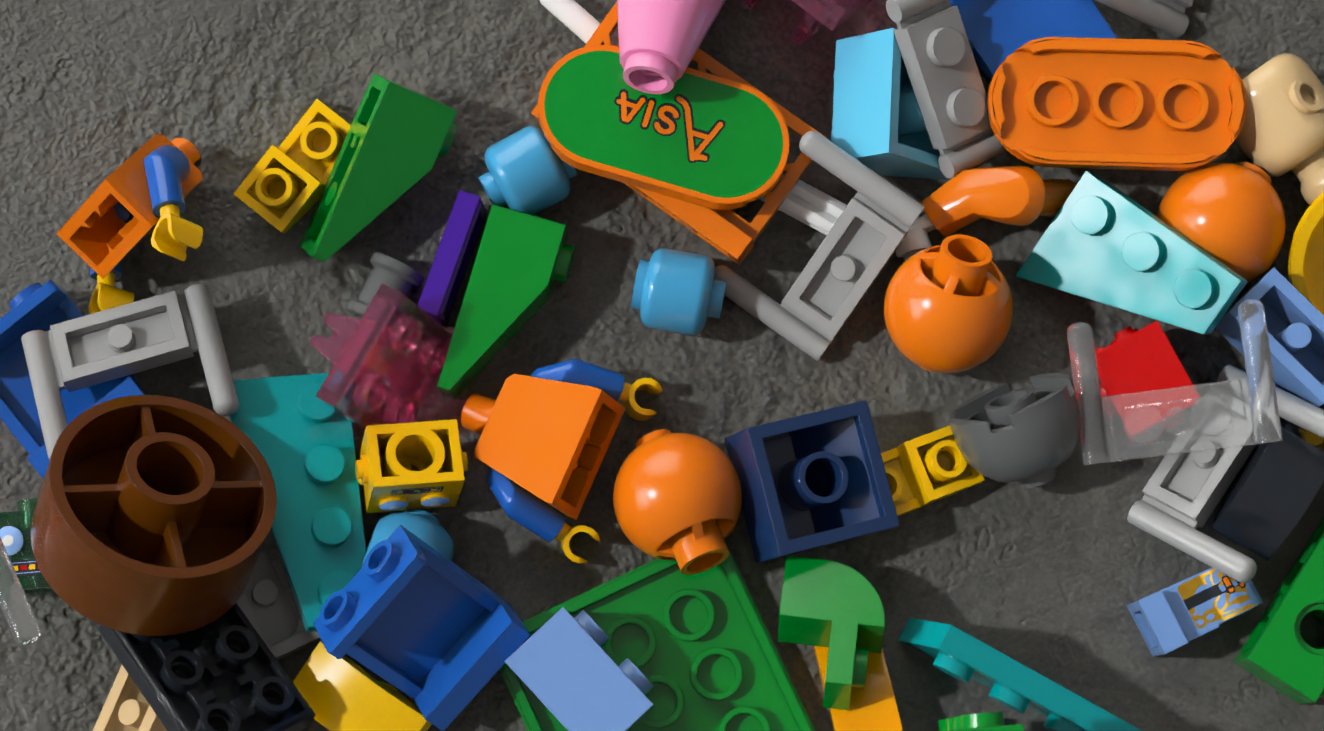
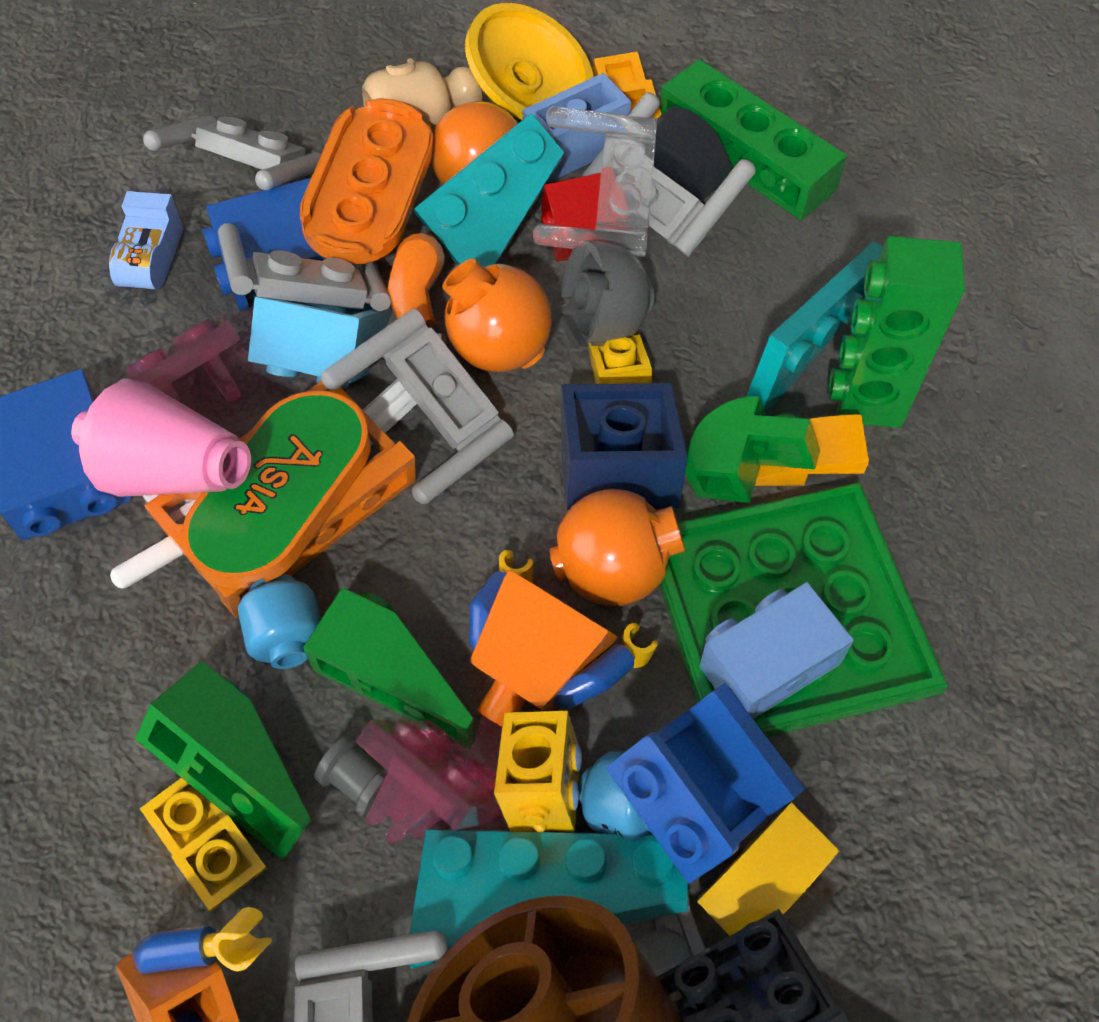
camera: 80 degrees left, 20 degrees down
dark purple tile [416,190,486,327] -> none
dark azure head [631,248,727,336] -> none
medium blue leg [1127,567,1263,657] -> none

